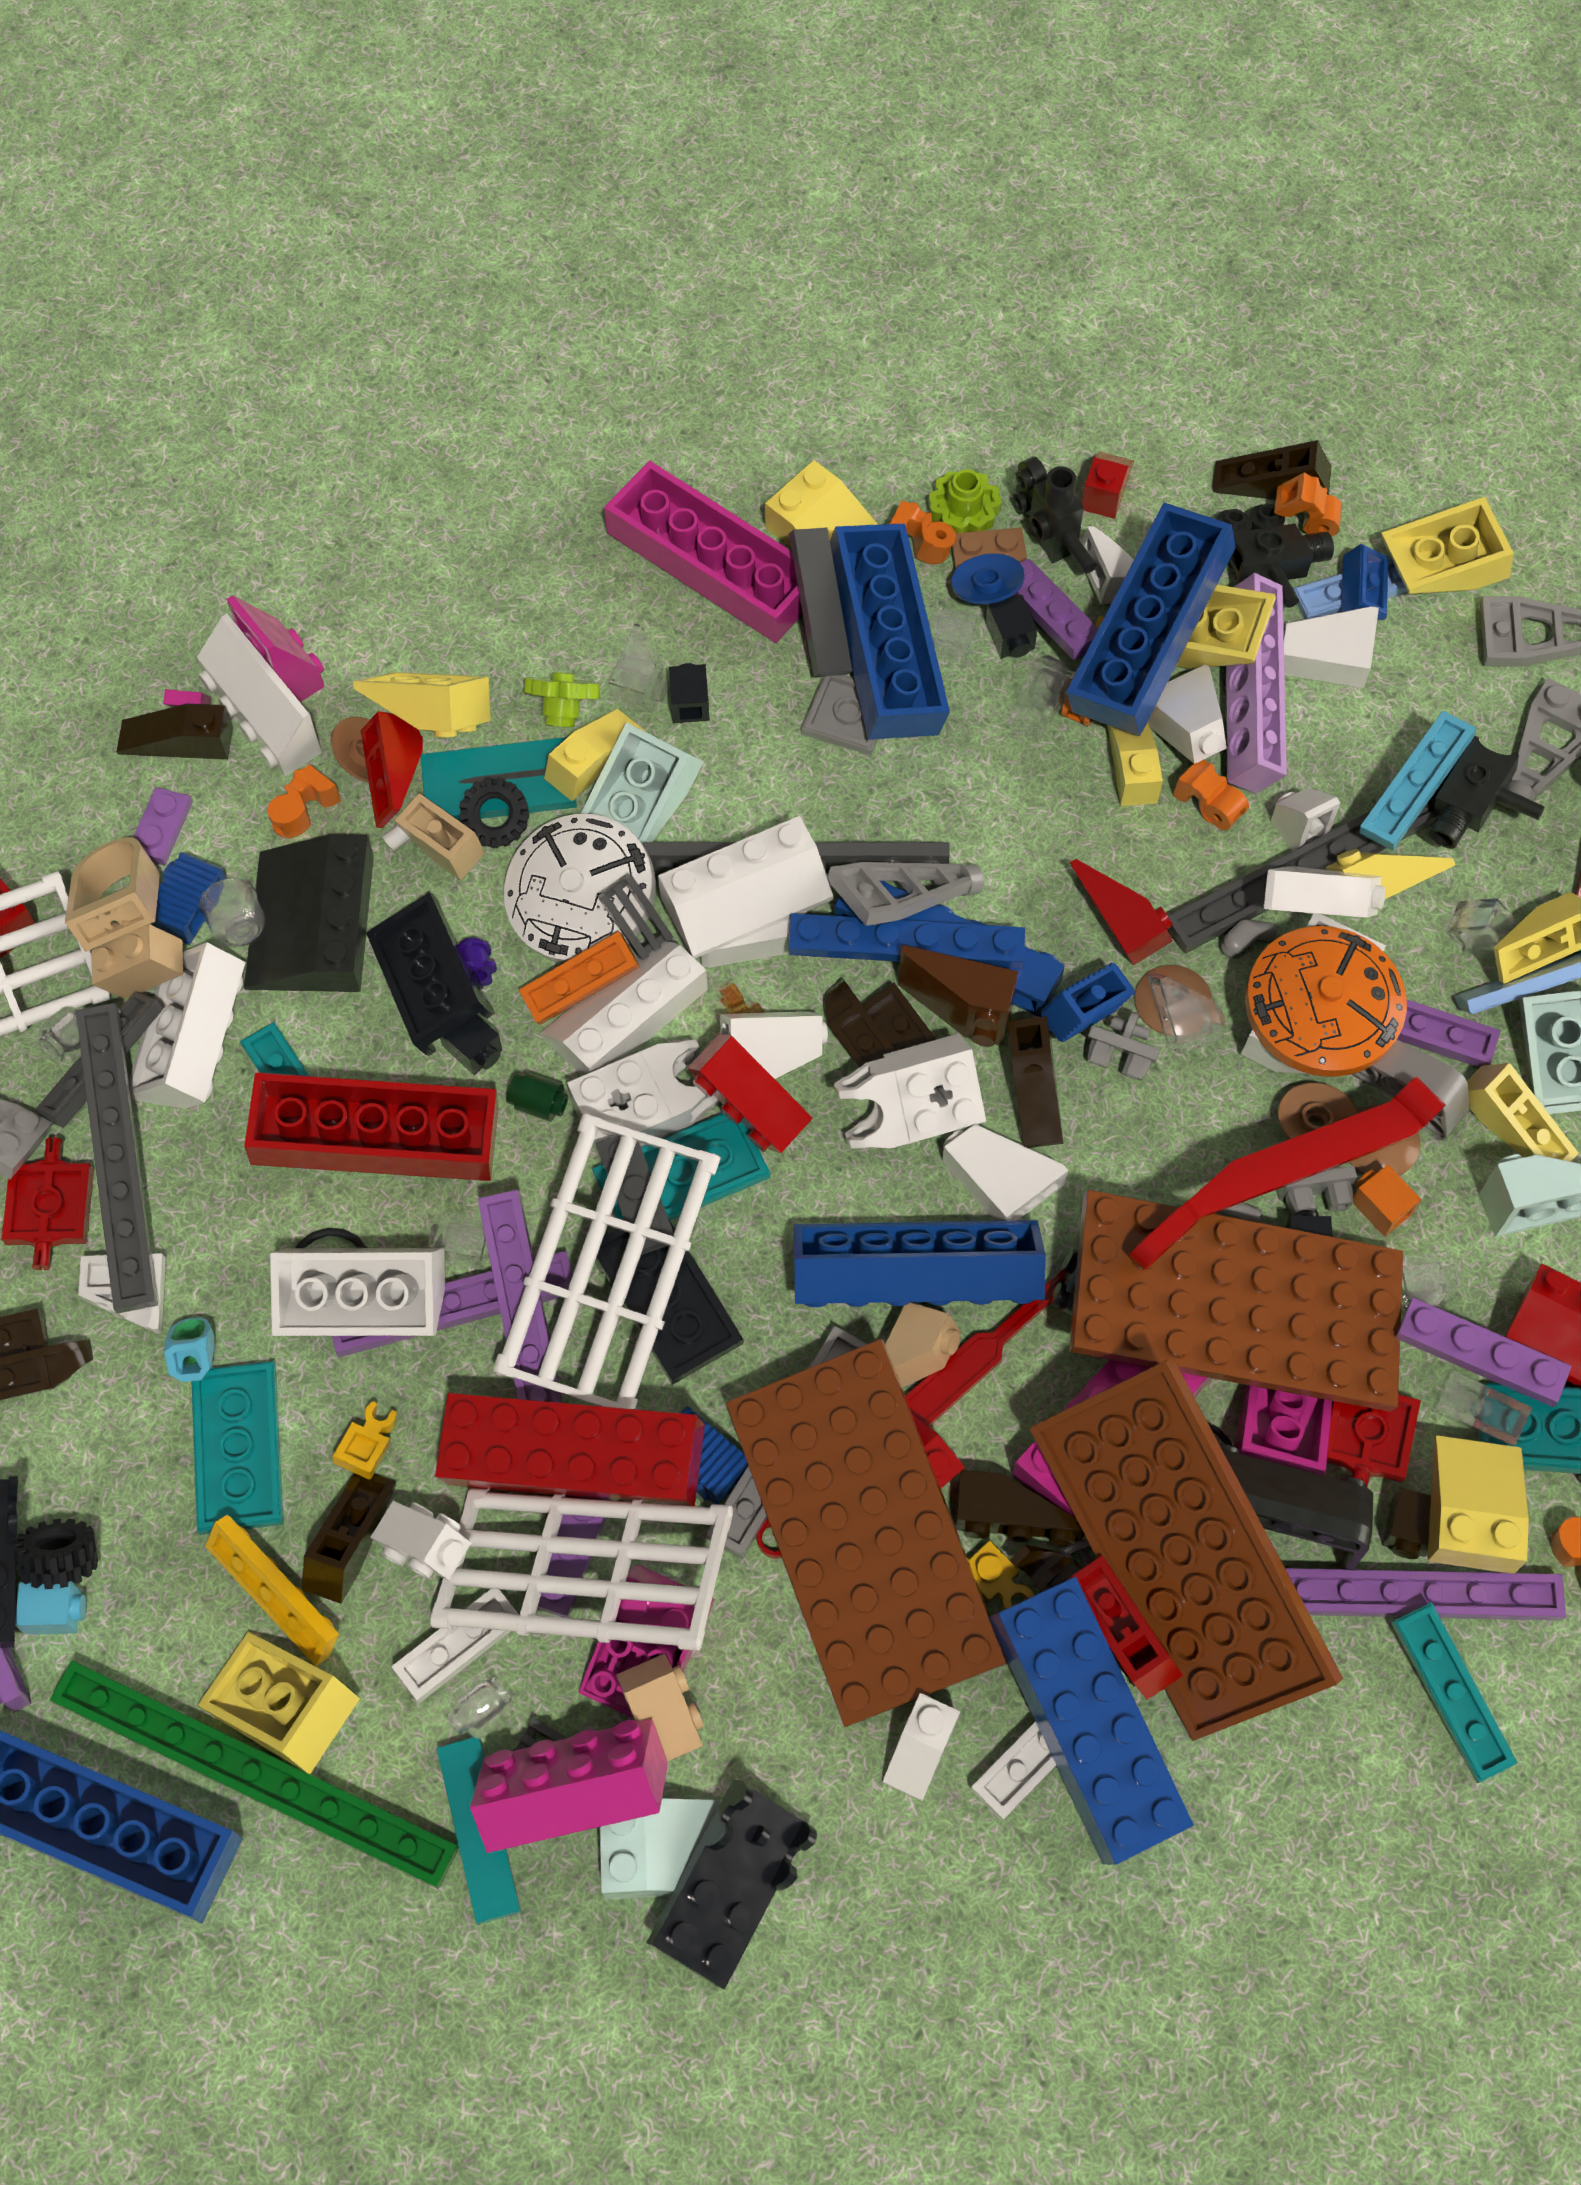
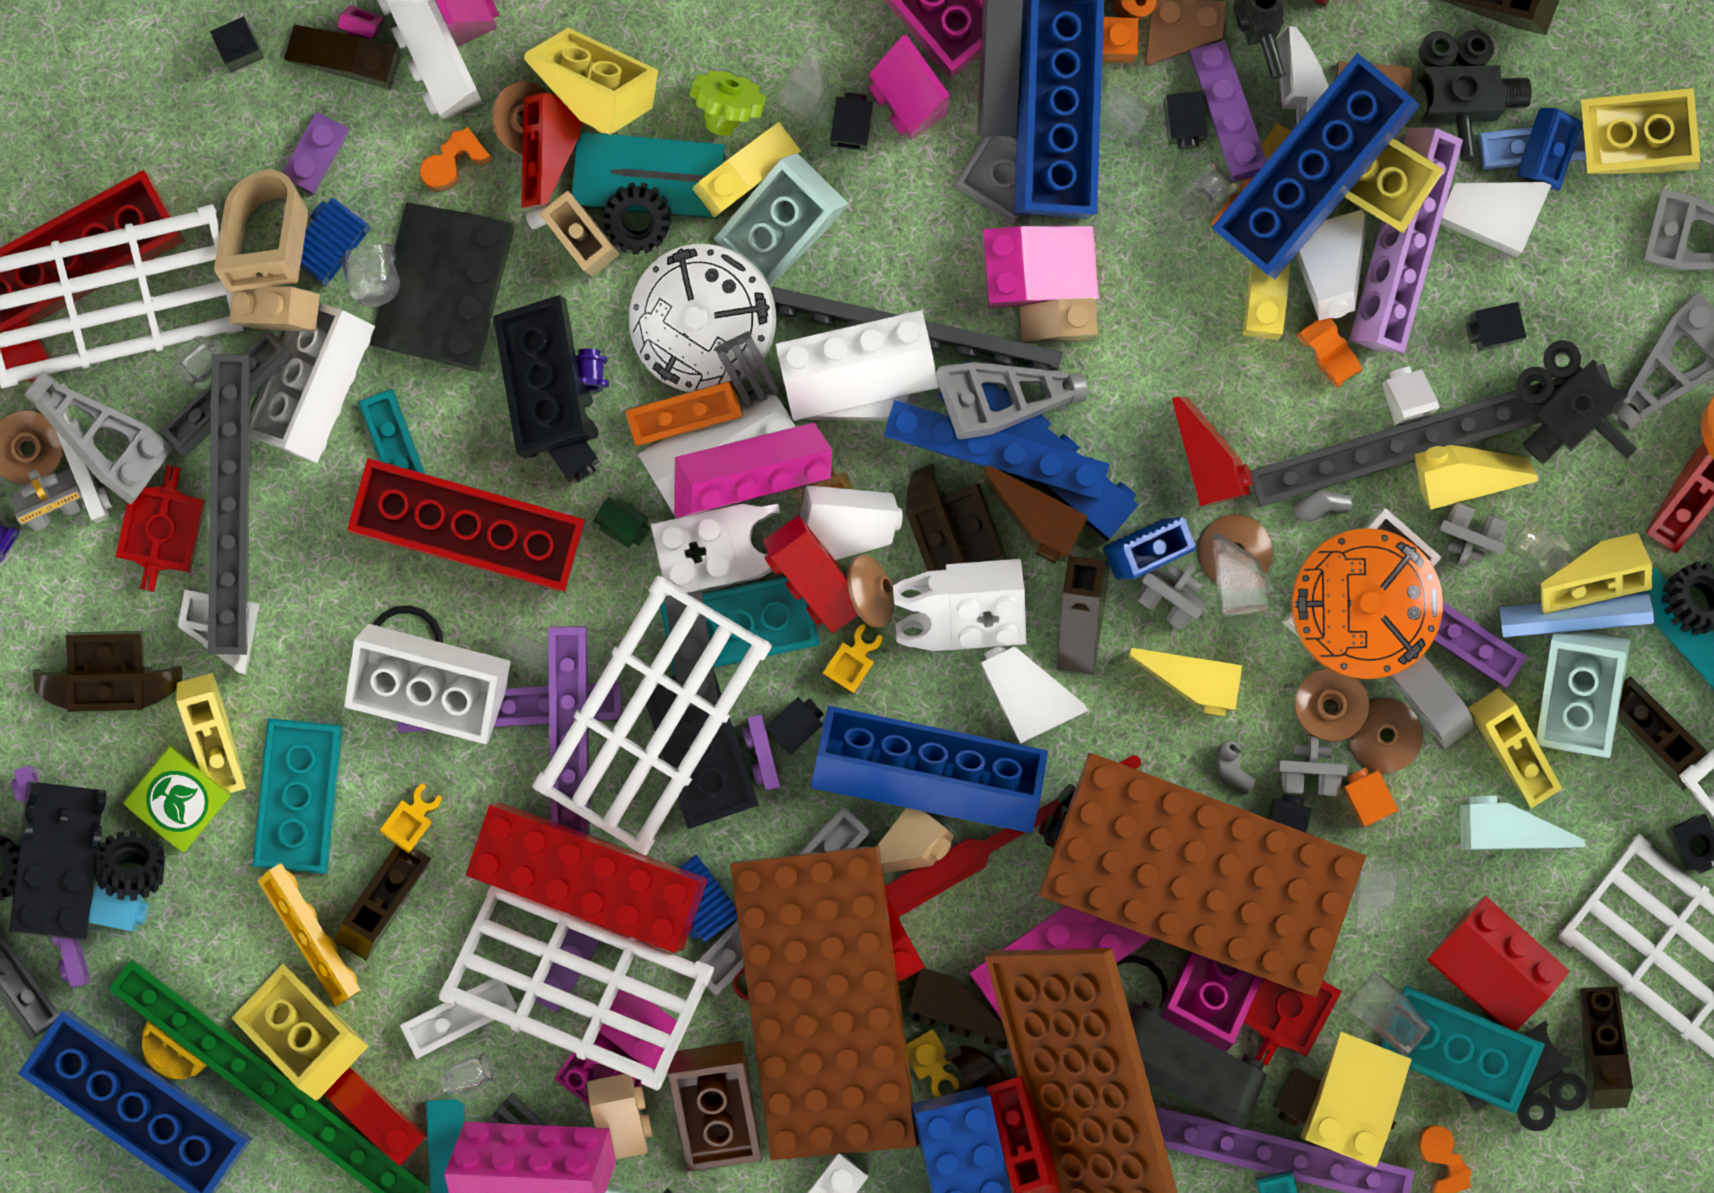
camera: 10 degrees right, 20 degrees up
medium azure rock [164,1317,215,1382] -> none
white brick [370,1501,471,1580] -> none
blue dish [952,553,1025,604] -> none
red piece [1129,1076,1446,1271] -> none
white slope [1264,866,1385,918] -> none
orange leg [1274,472,1342,537] -> none
medium azure plate [1360,711,1476,851] -> none
medium lavender plate [1396,1297,1572,1408] -> none
none -> slope [123,745,231,853]
none -> yellow plate [141,1020,207,1080]
none -> light yellow slope [176,673,246,793]
none -> black brick [210,16,264,73]
none -> red slope [324,1067,428,1166]
none -> reddish brown slope [668,1041,762,1172]
none -> dark pink slope [674,423,832,519]
none -> medium lavender plate [742,714,781,791]
none -> black brick [765,697,824,755]
none -> yellow plate [823,624,883,694]
none -> medium nougat dish [847,555,894,628]
none -> dark pink slope [867,34,950,140]
none -> slope [982,226,1099,309]
none -> tan slope [1020,298,1098,343]
none -> orange brick [1102,17,1139,63]
none -> light yellow slope [1128,648,1242,717]
none -> light grey hips [1438,502,1508,567]
none -> black brick [1466,302,1527,352]

